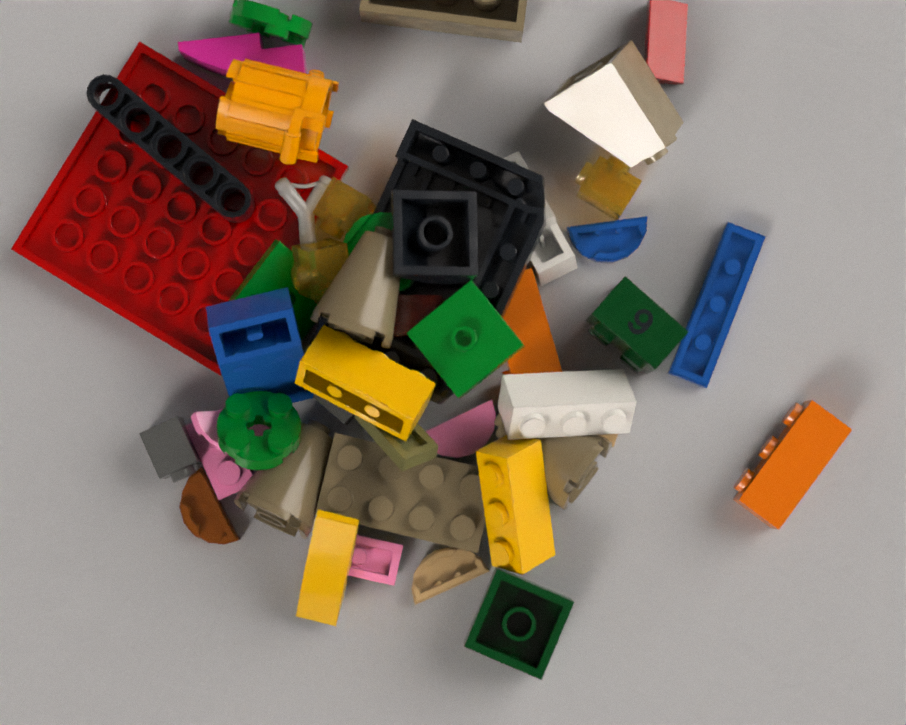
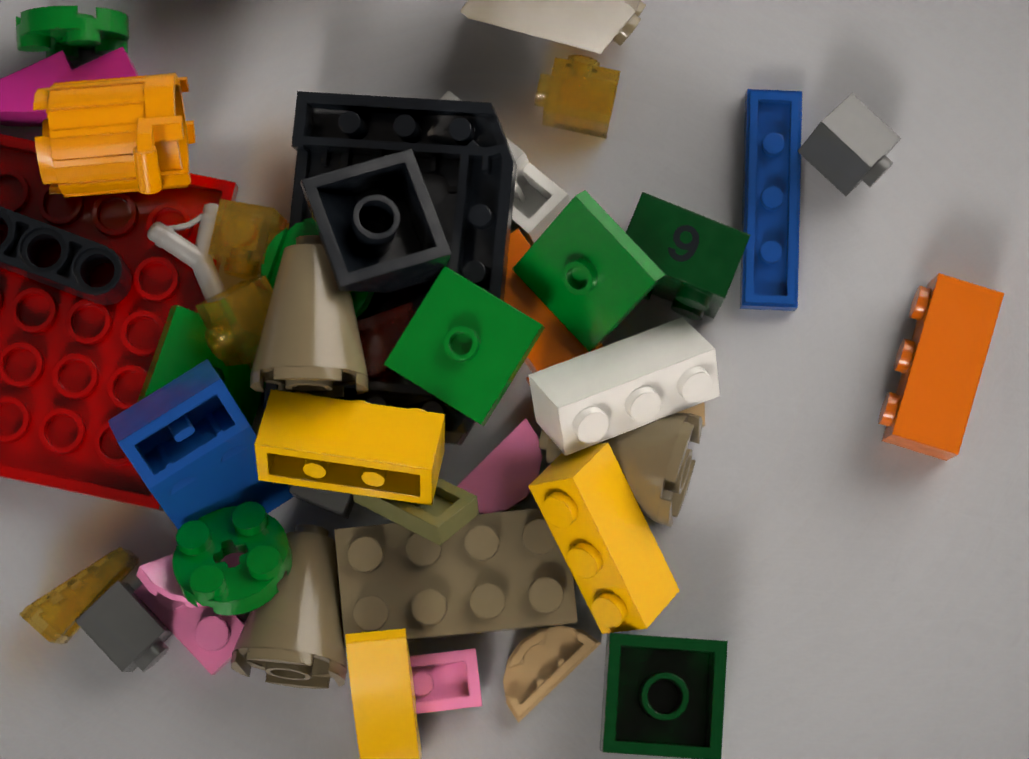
camera: 20 degrees left, 5 degrees down
dark orange tile [179,467,241,545] -> none
blue tile [566,216,647,263] -> none
none -> clear yellow slope [19,547,139,644]
none -> green plate [512,190,665,352]
none -> dark grey brick [797,93,901,196]

